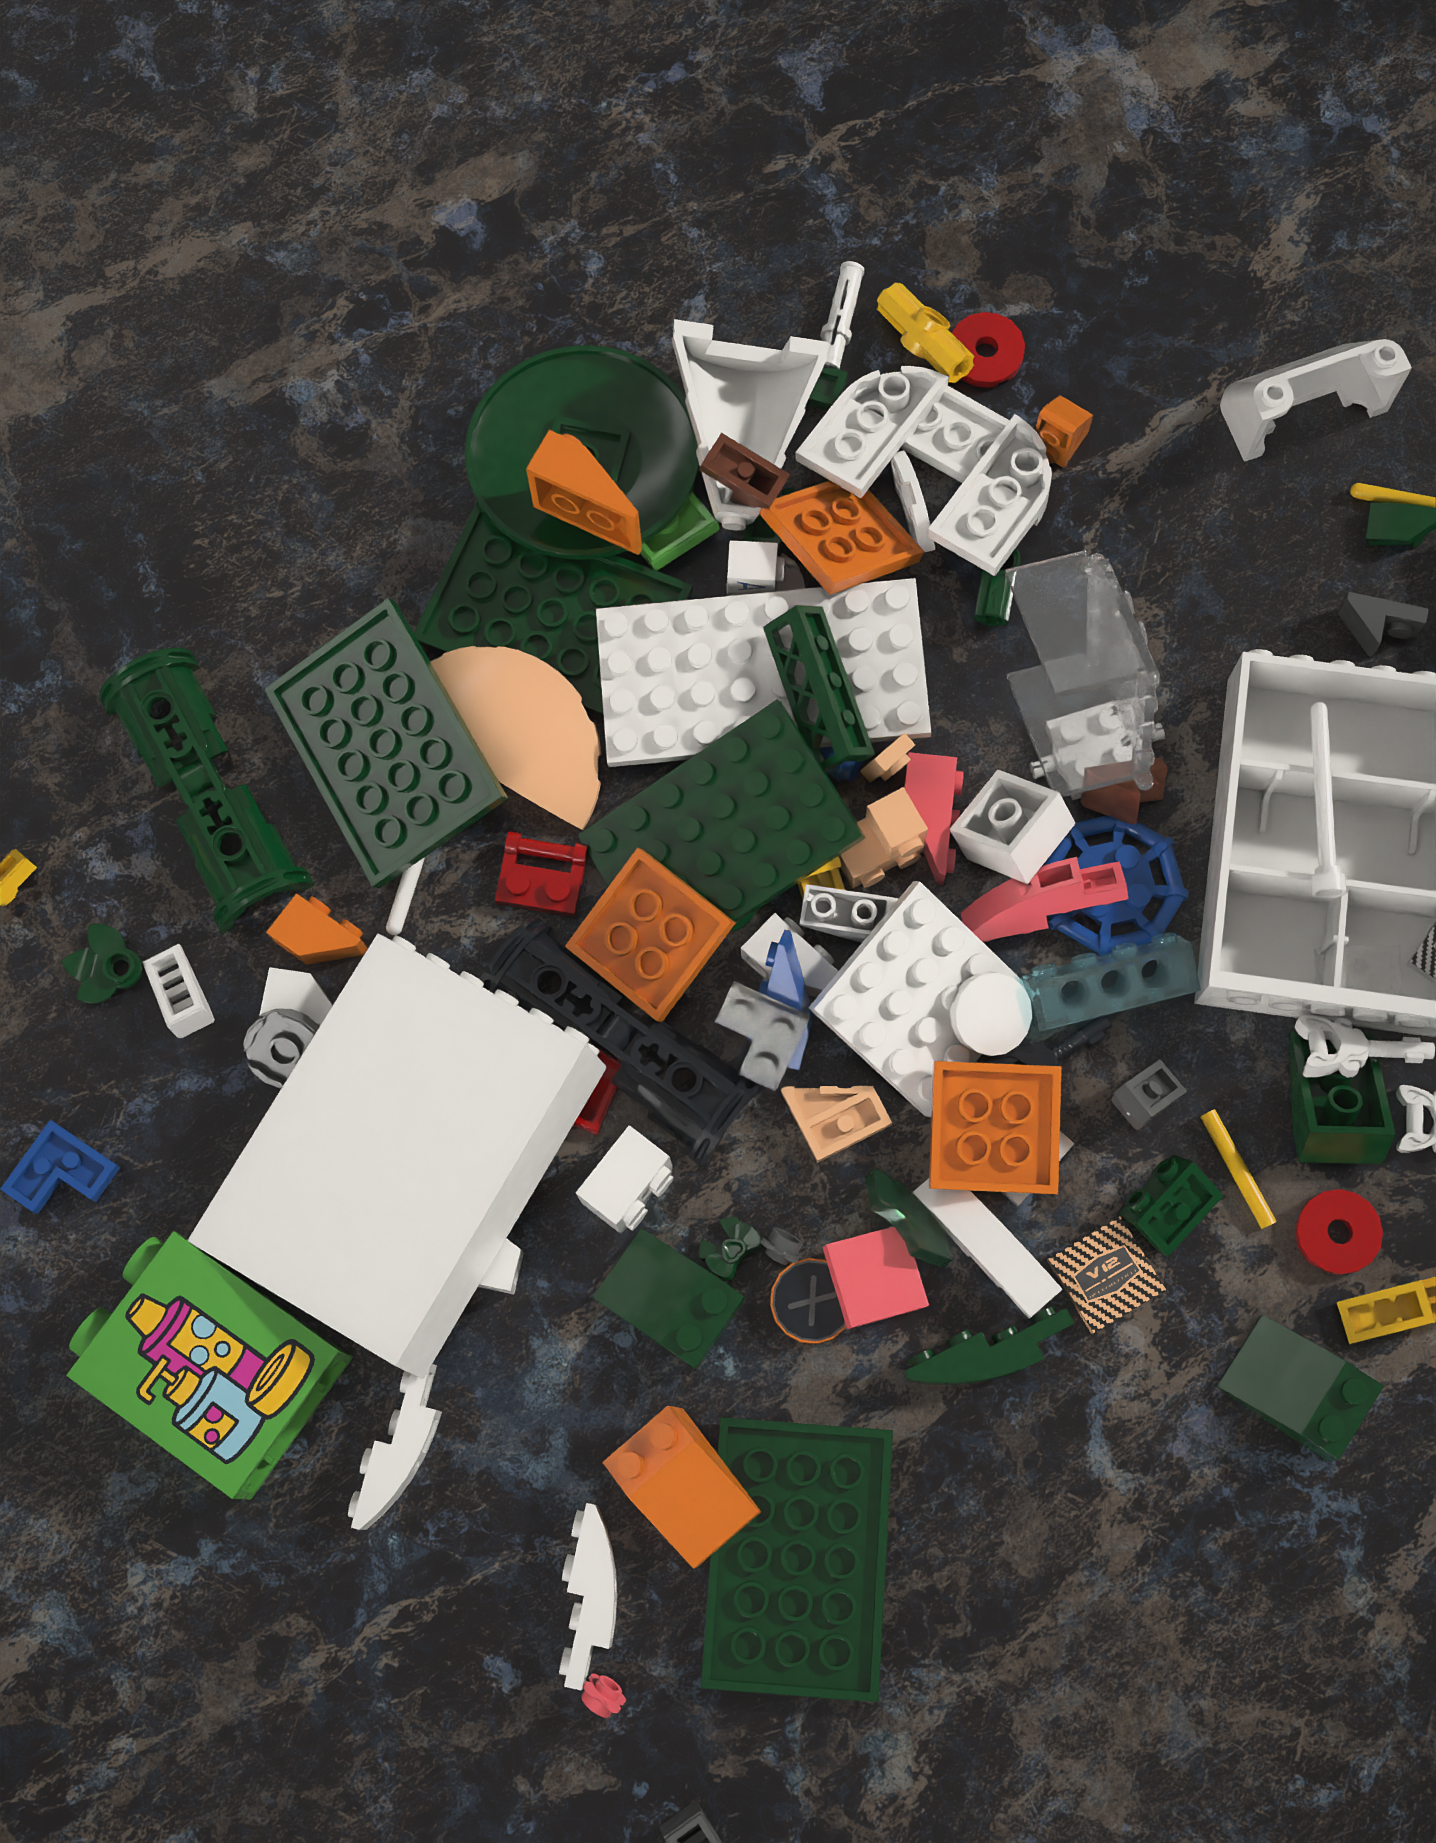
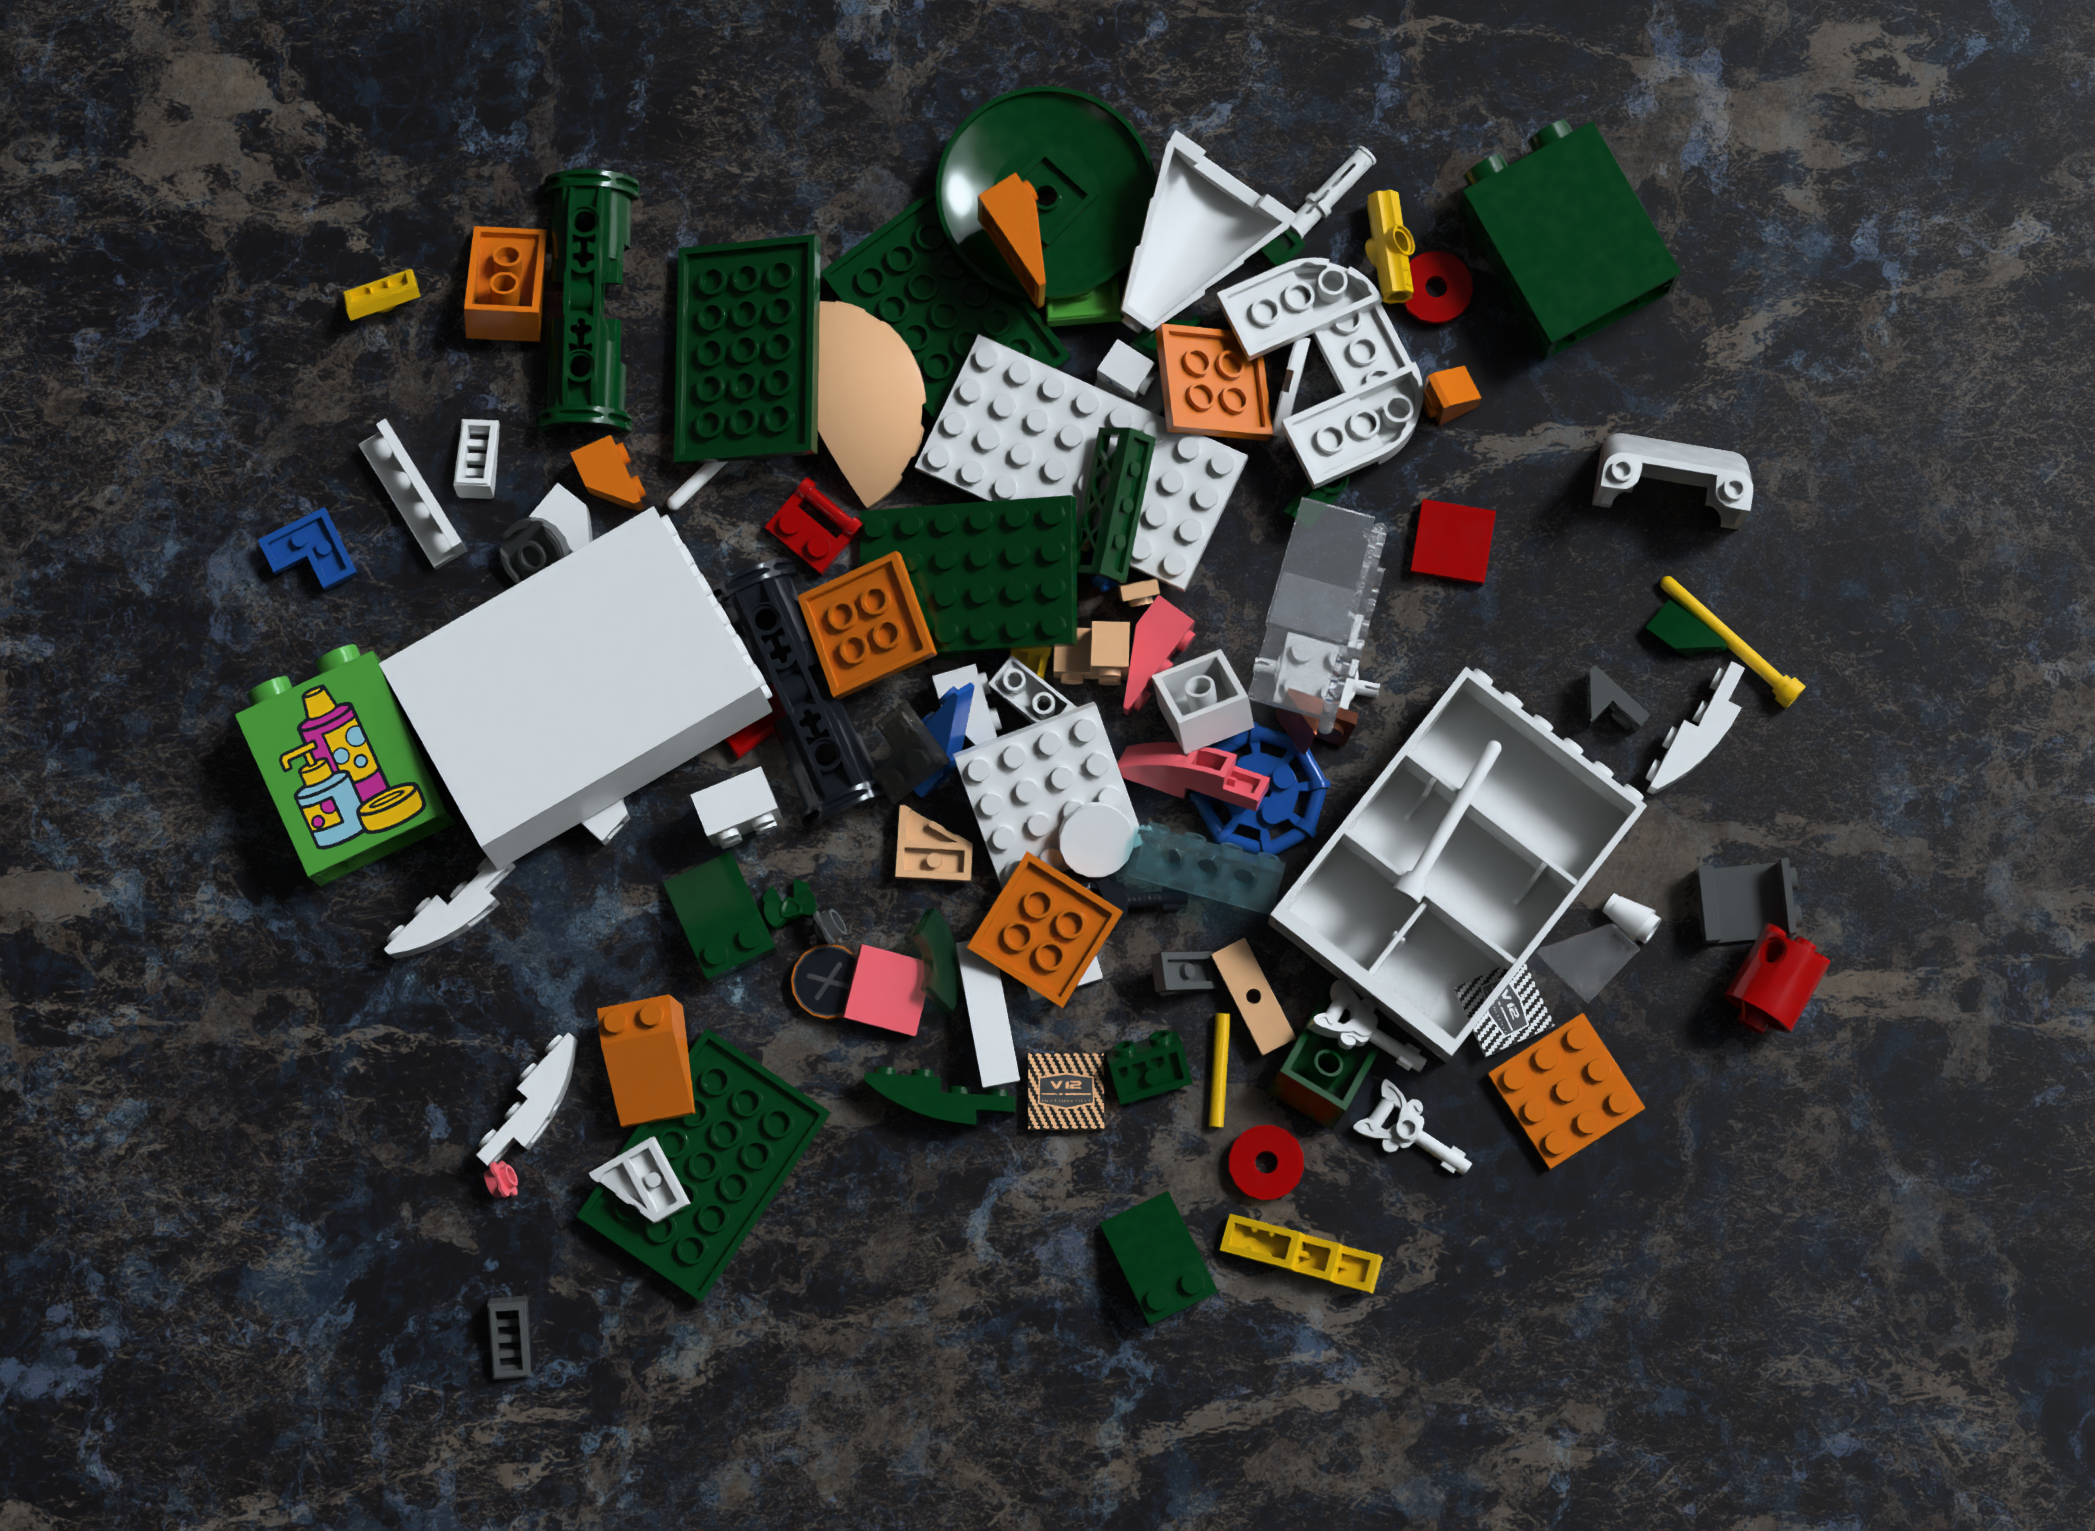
camera: 30 degrees right, 5 degrees up
dark green plate [62,923,143,1004] -> none
copper slope [699,432,790,509] -> none
none -> white fence [358,419,467,570]
none -> orange slope [464,226,548,342]
none -> white wing [589,1137,691,1223]
none -> light nougat tile [1211,938,1296,1056]
none -> red tile [1410,499,1496,586]
none -> dark green brick [1458,119,1682,360]

